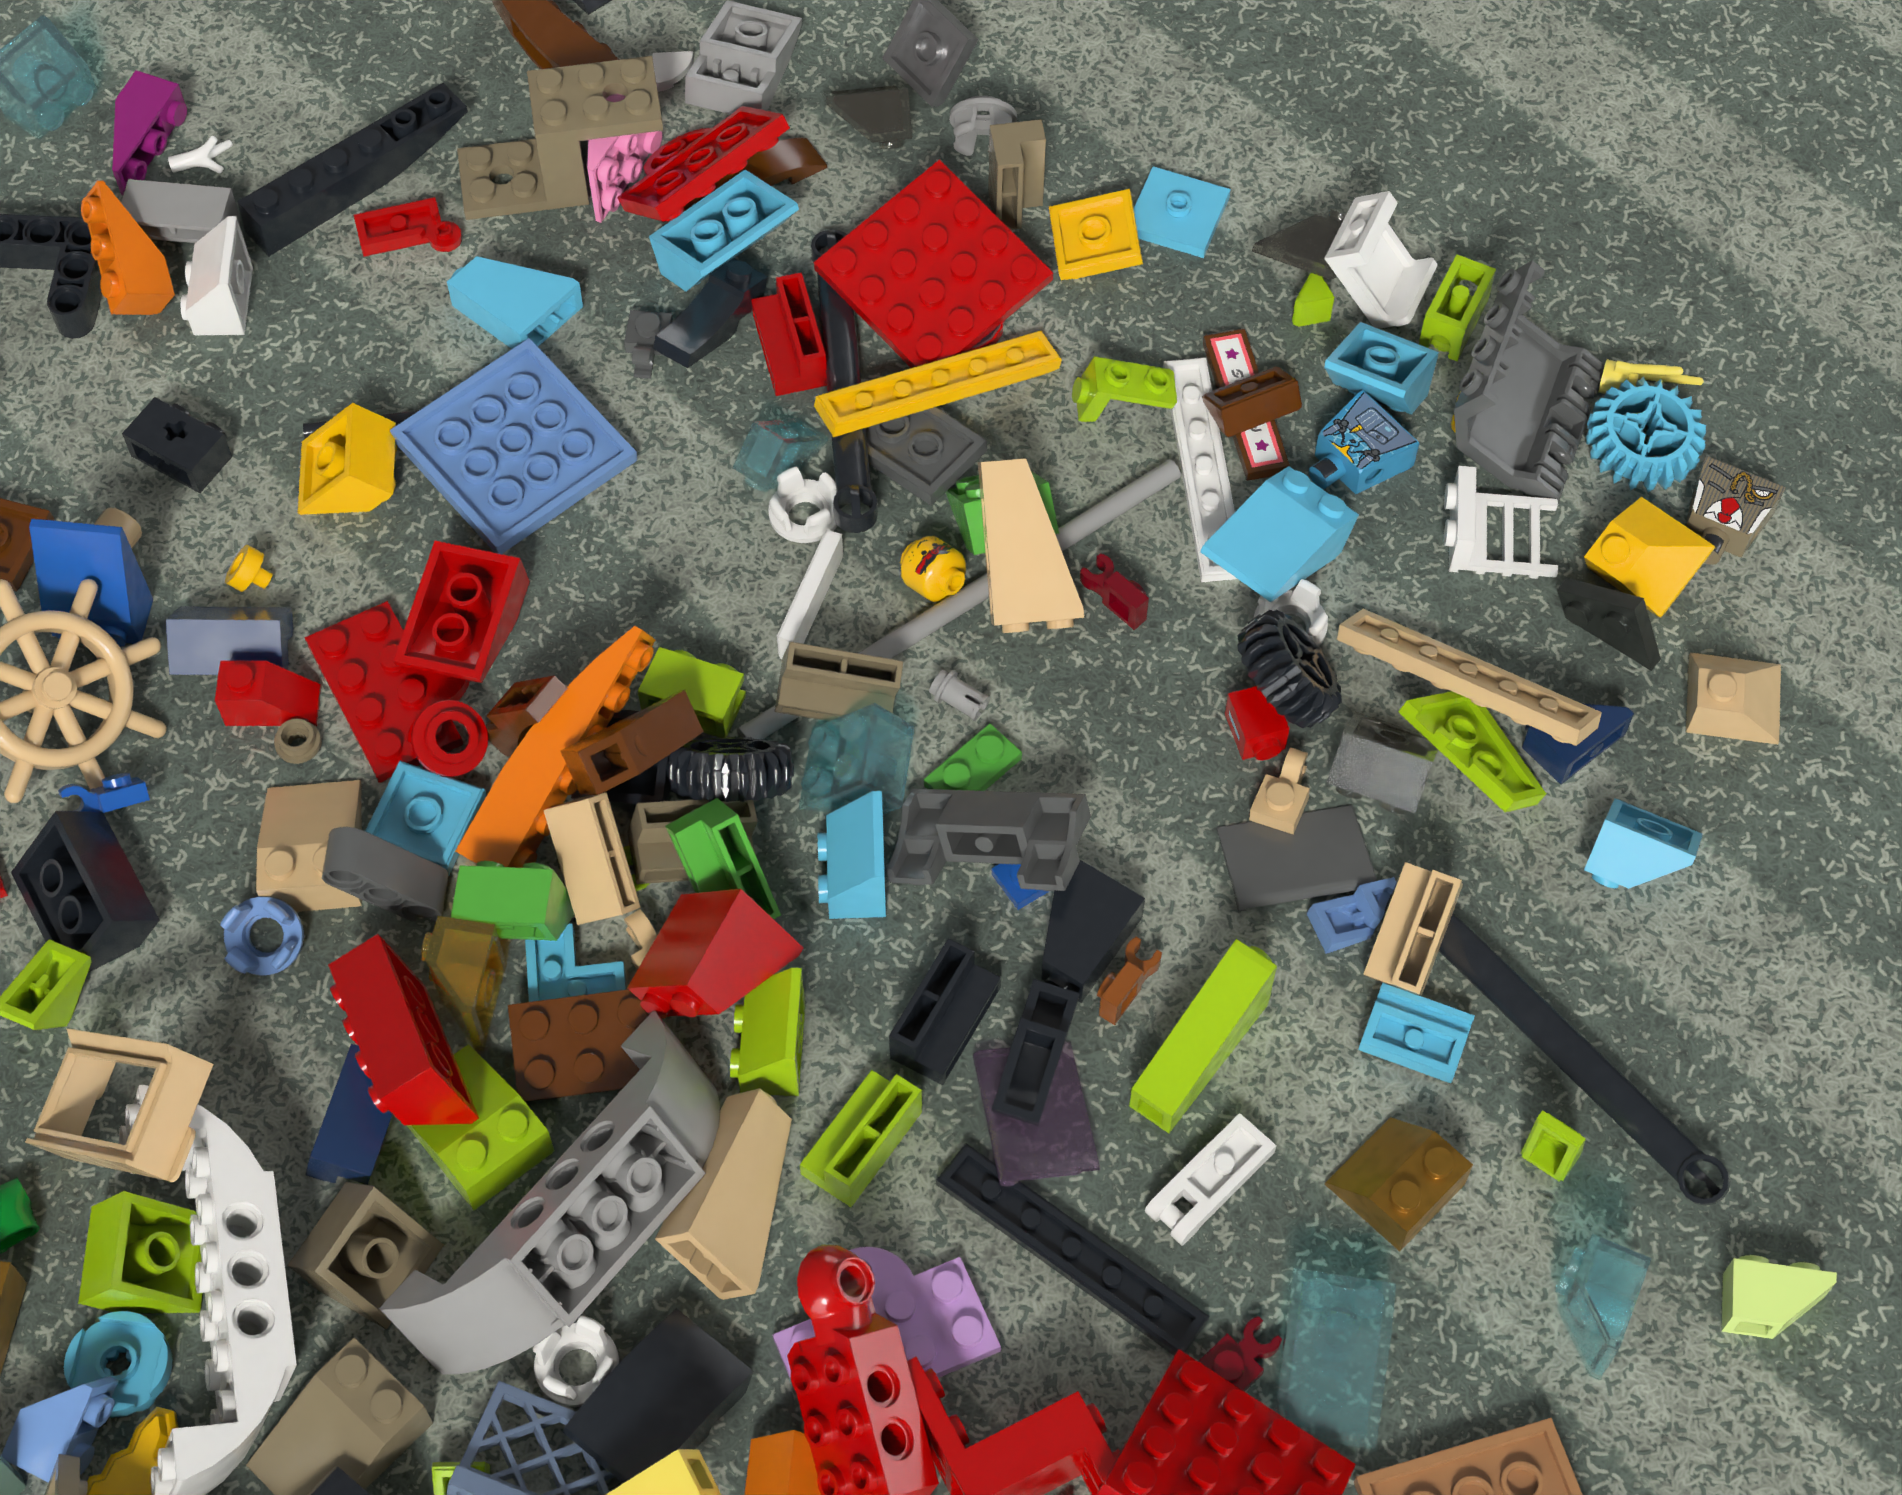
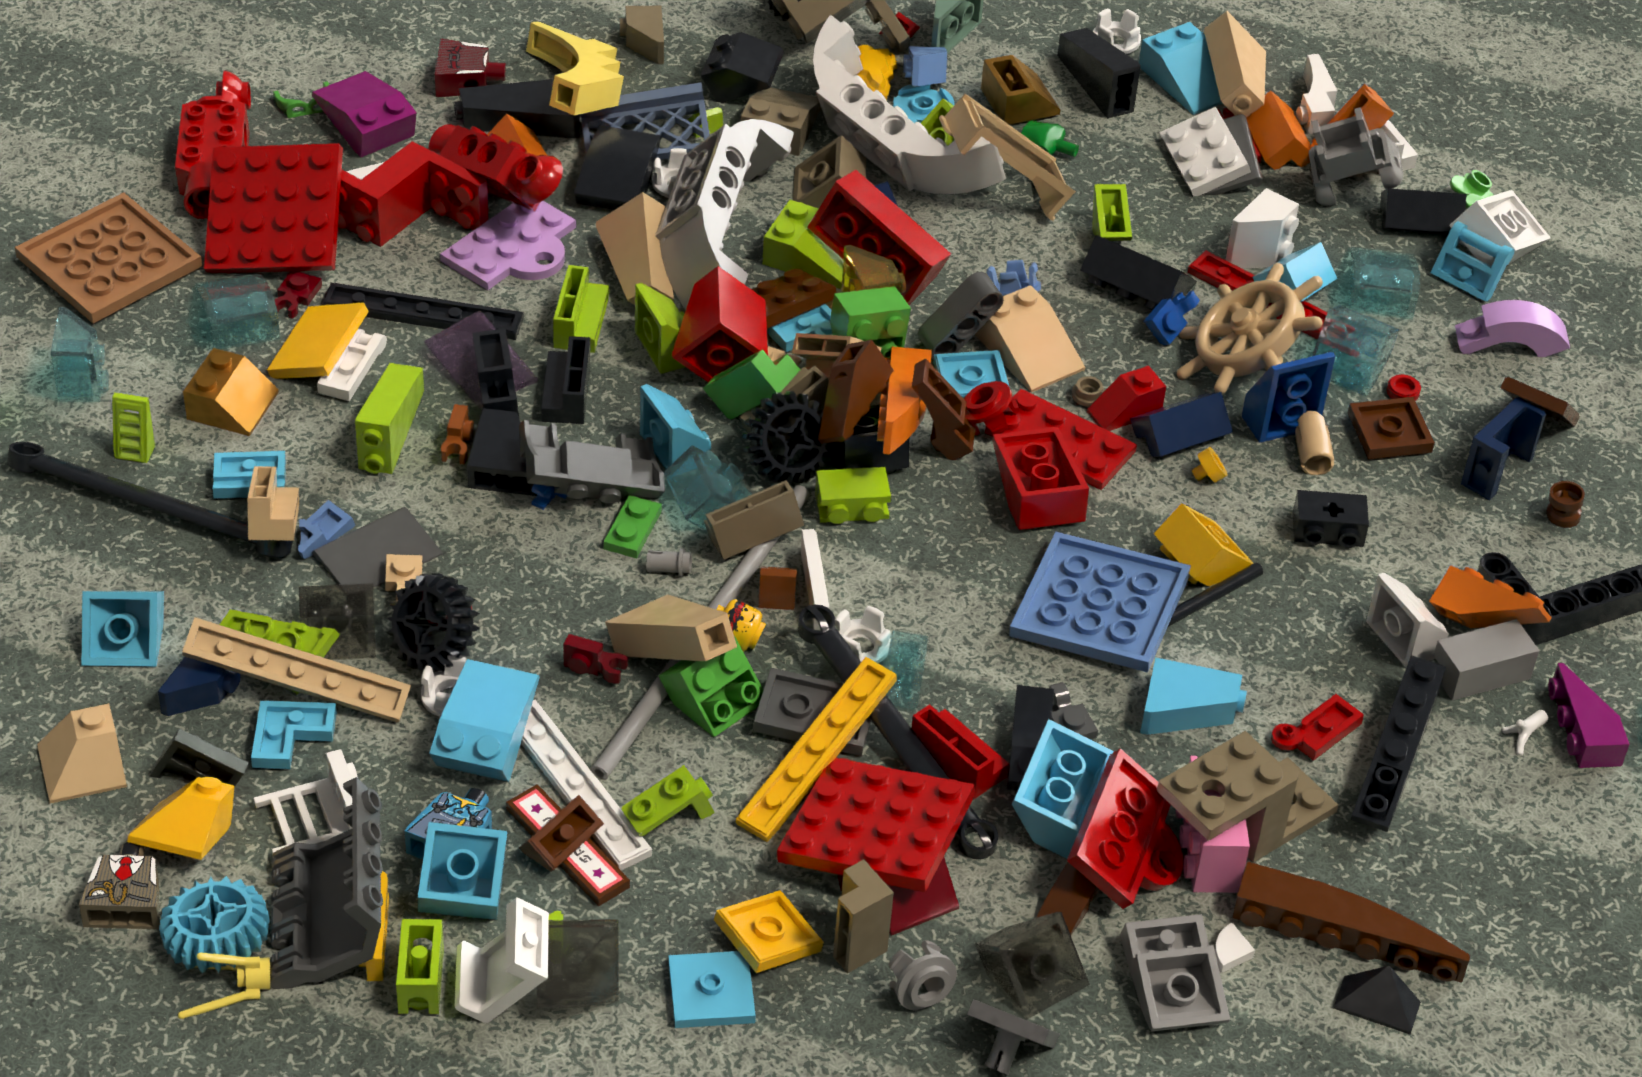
camera: 150 degrees right, 15 degrees down
none -> medium azure plate [251,700,337,769]
none -> yellow tile [267,303,369,379]
none -> dark orange slope [758,566,797,610]

